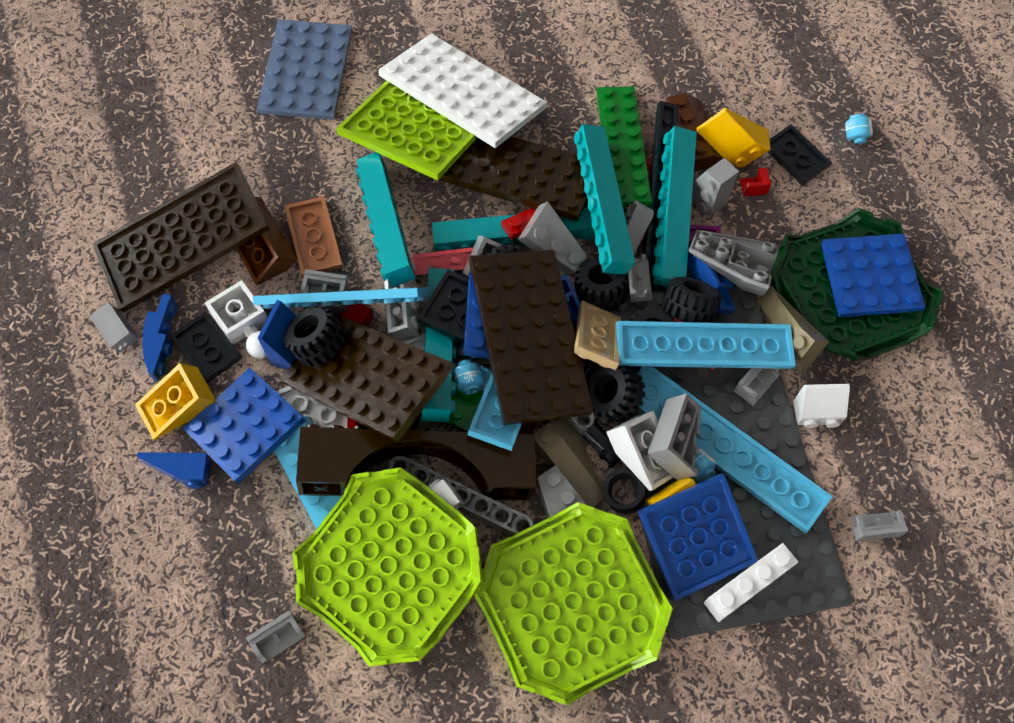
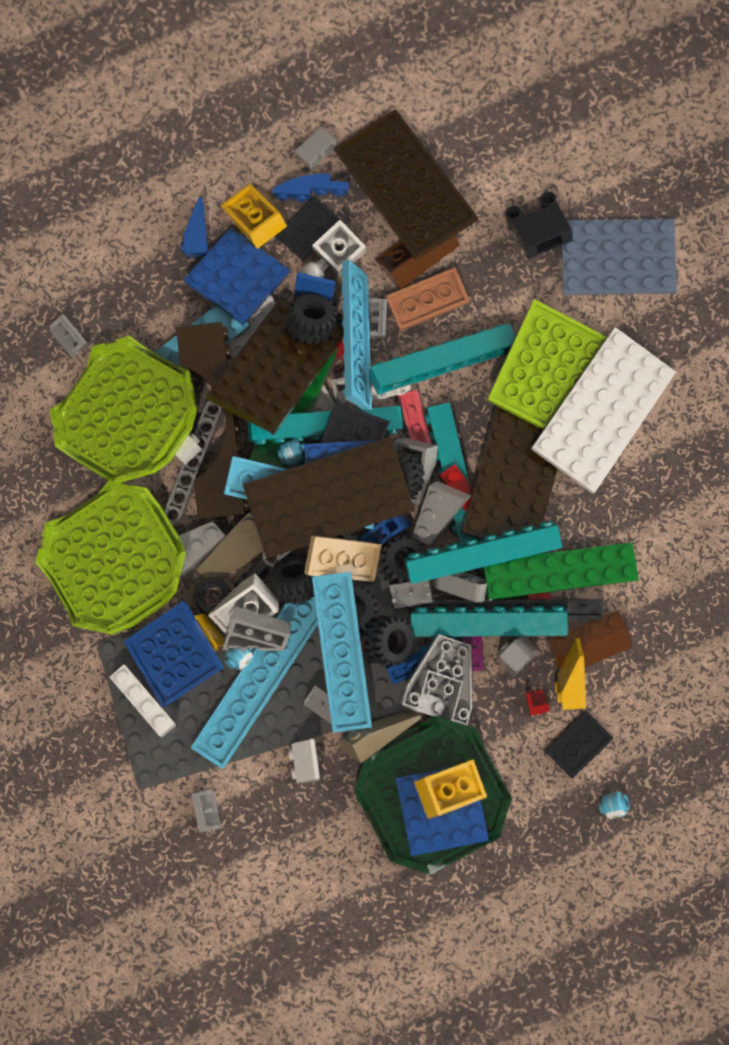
camera: 90 degrees right, 15 degrees up
none -> yellow slope [414,760,487,819]
none -> black piece [505,192,573,259]

